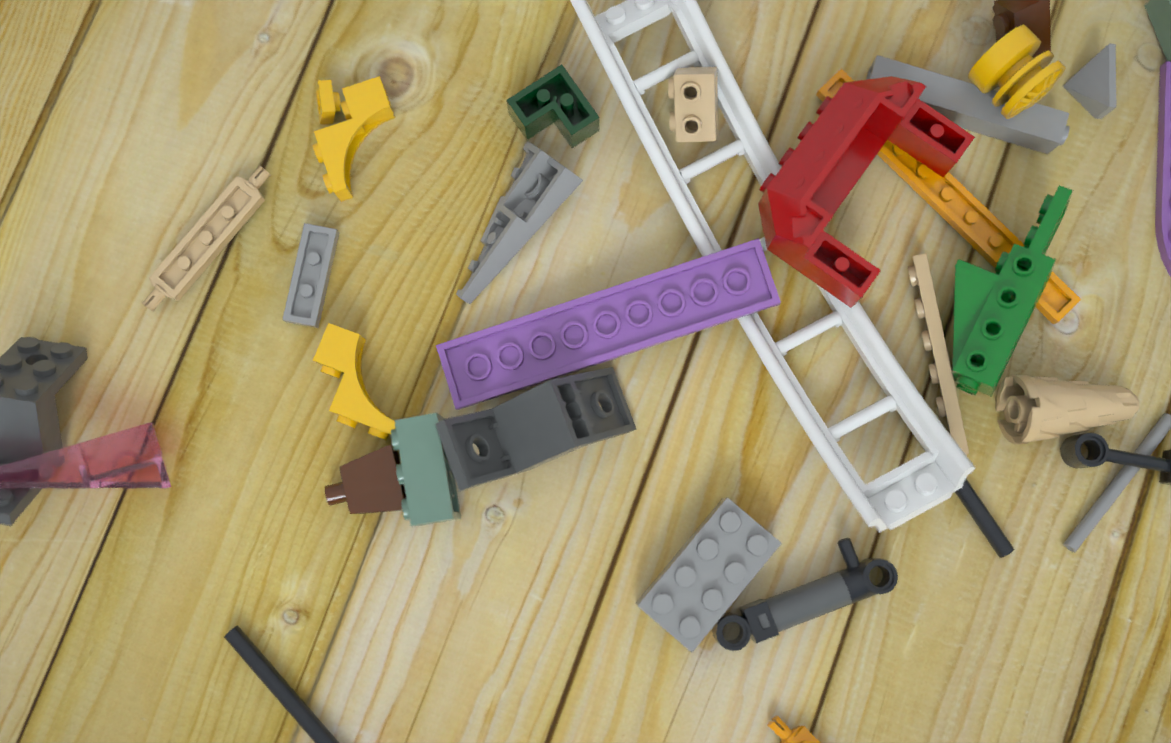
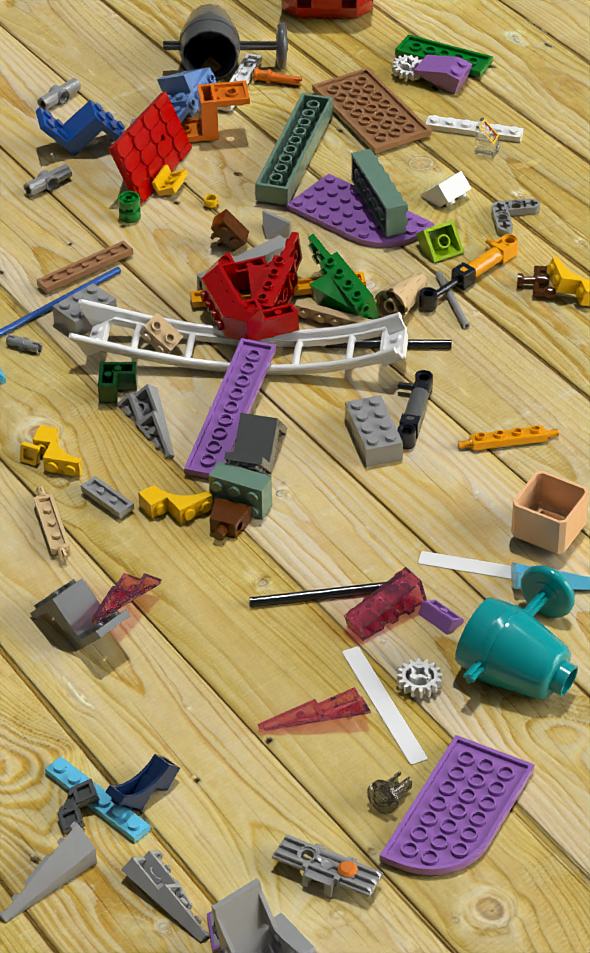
camera: 55 degrees left, 40 degrees down
yellow wheel [968,25,1066,119] -> none
none -> red wedge [248,232,303,310]

